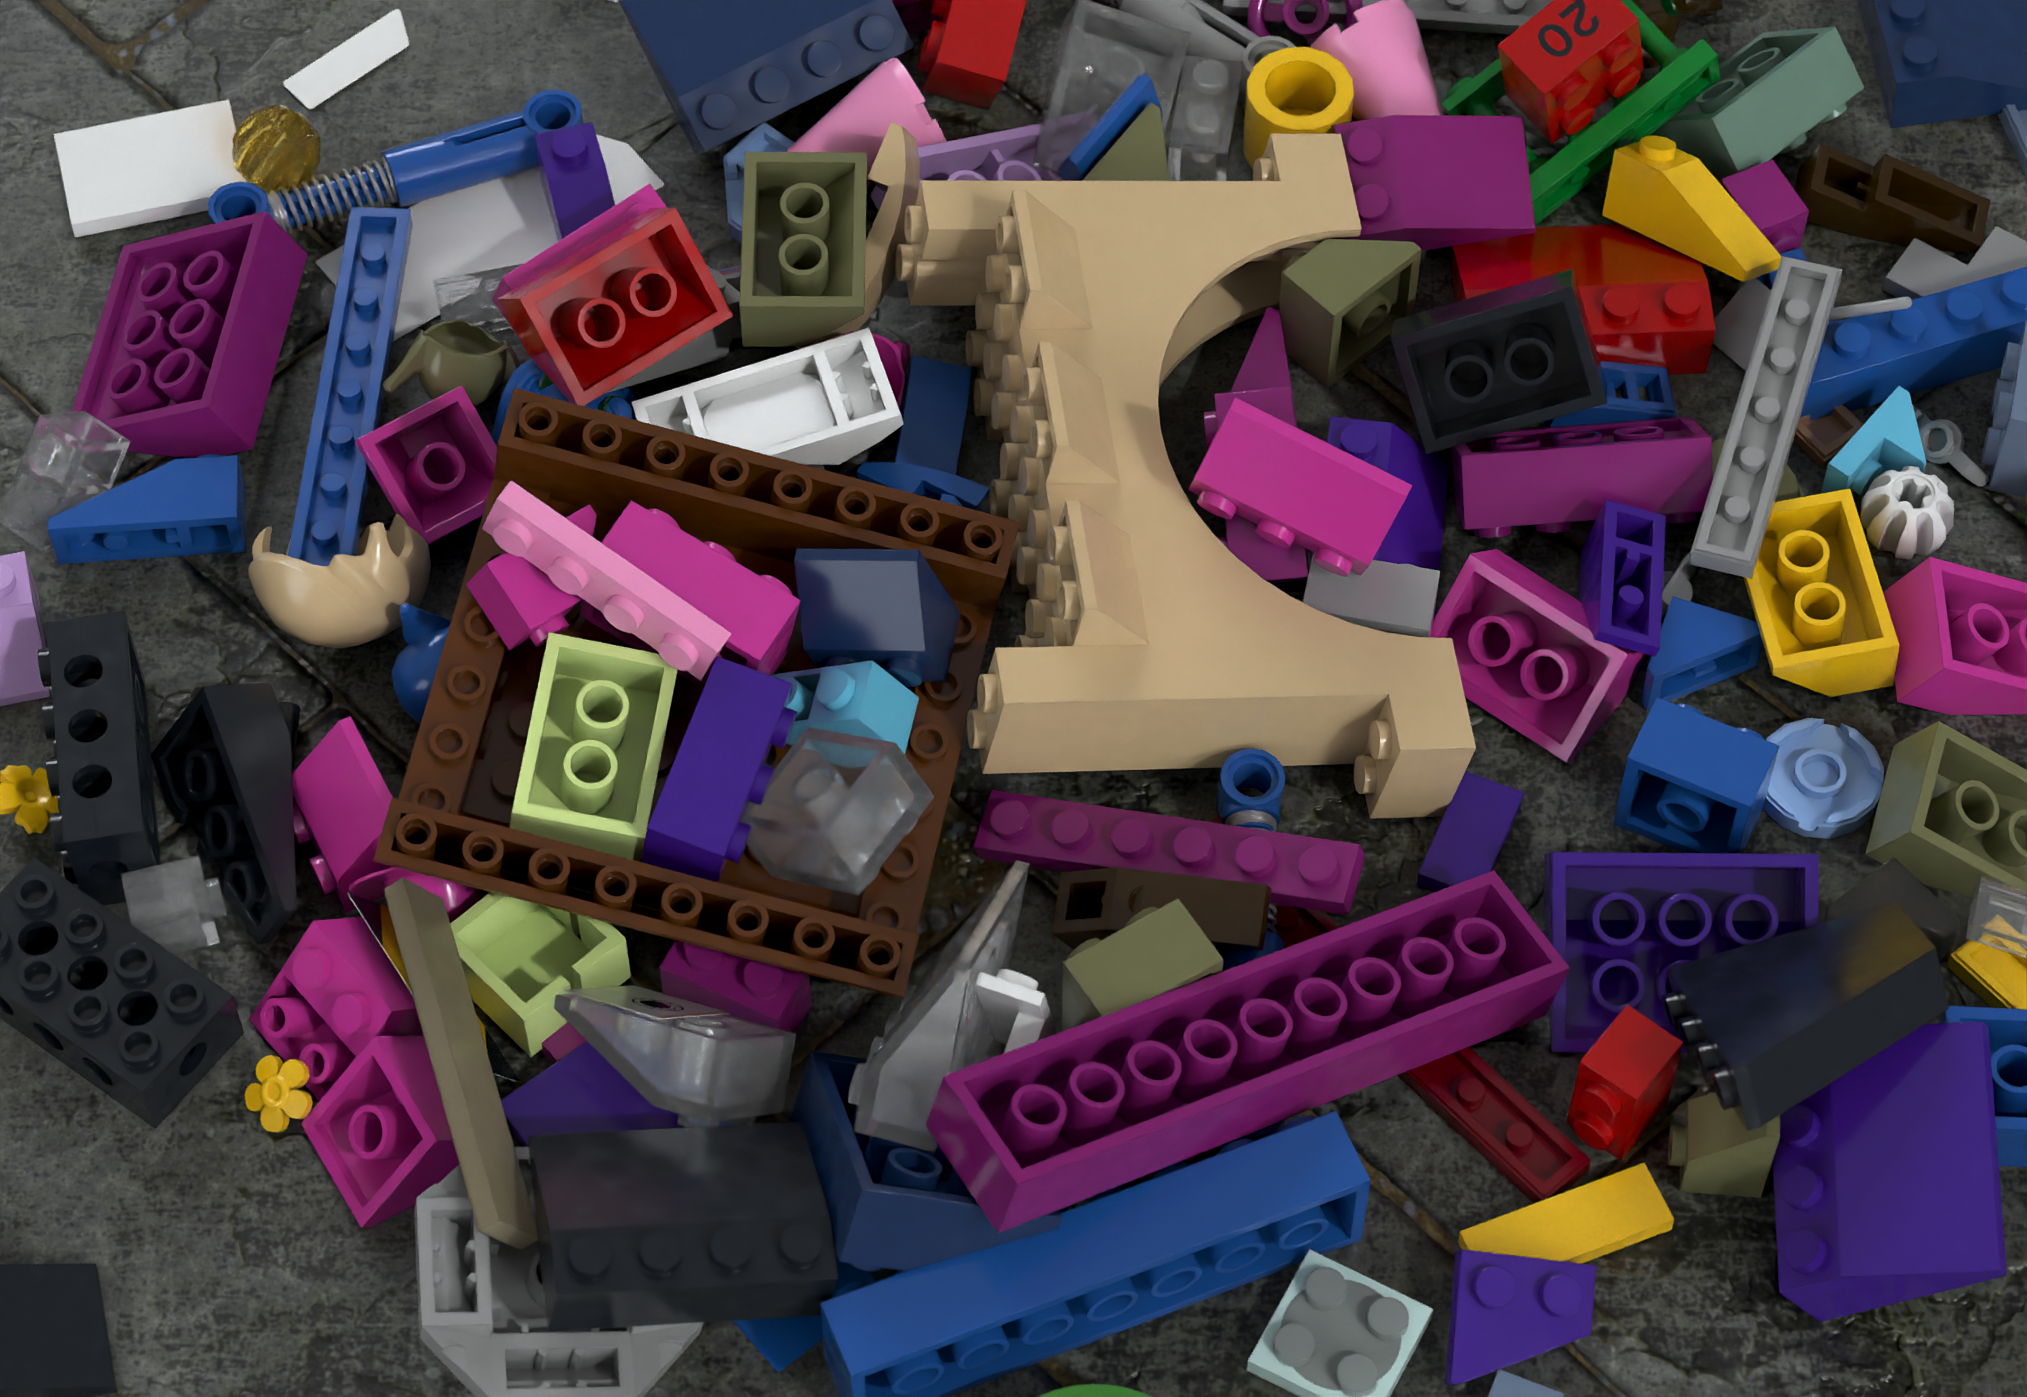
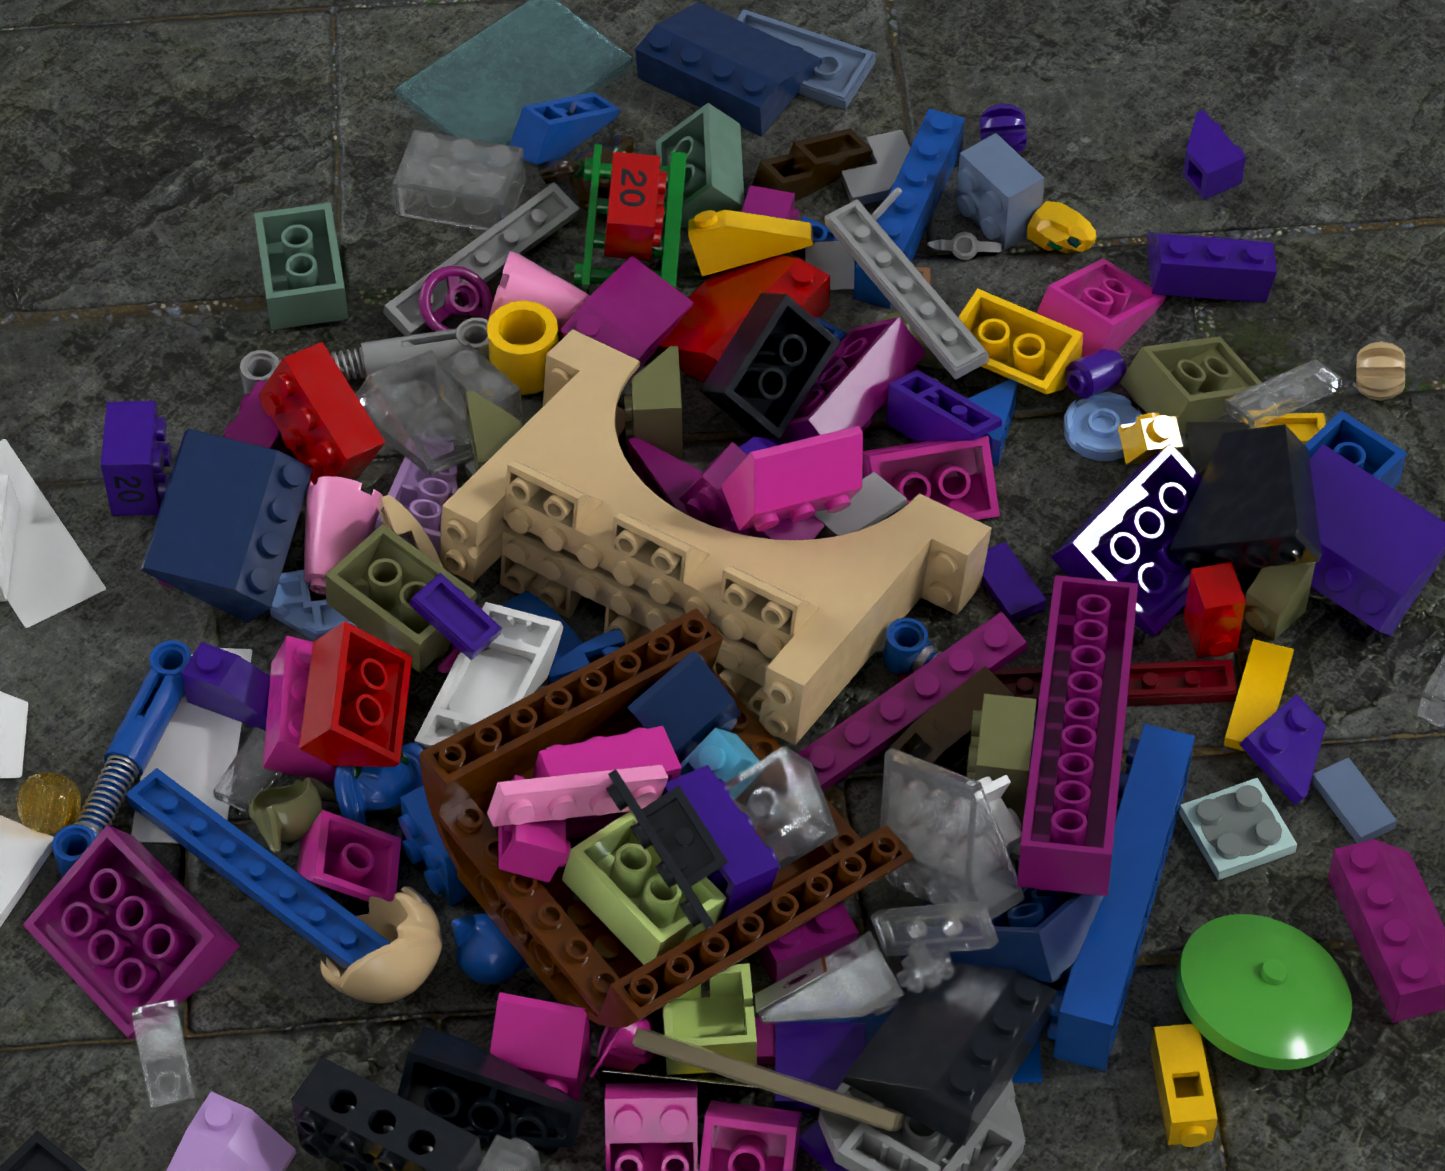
camera: 50 degrees left, 5 degrees down
blue slope [48,454,246,564] -> none
blue slope [1058,73,1163,181] -> none
blue brick [1613,697,1779,854] -> none
medium azure slope [1821,386,1926,497] -> none
white piece [1861,466,1954,560] -> none
none -> dark purple tile [410,572,502,661]
none -> black bracket [606,769,728,931]
none -> clear tile [870,901,999,957]
none -> clear plant [897,942,955,993]
none -> dark purple brick [1066,349,1126,399]
none -> yellow brick [1117,412,1183,465]

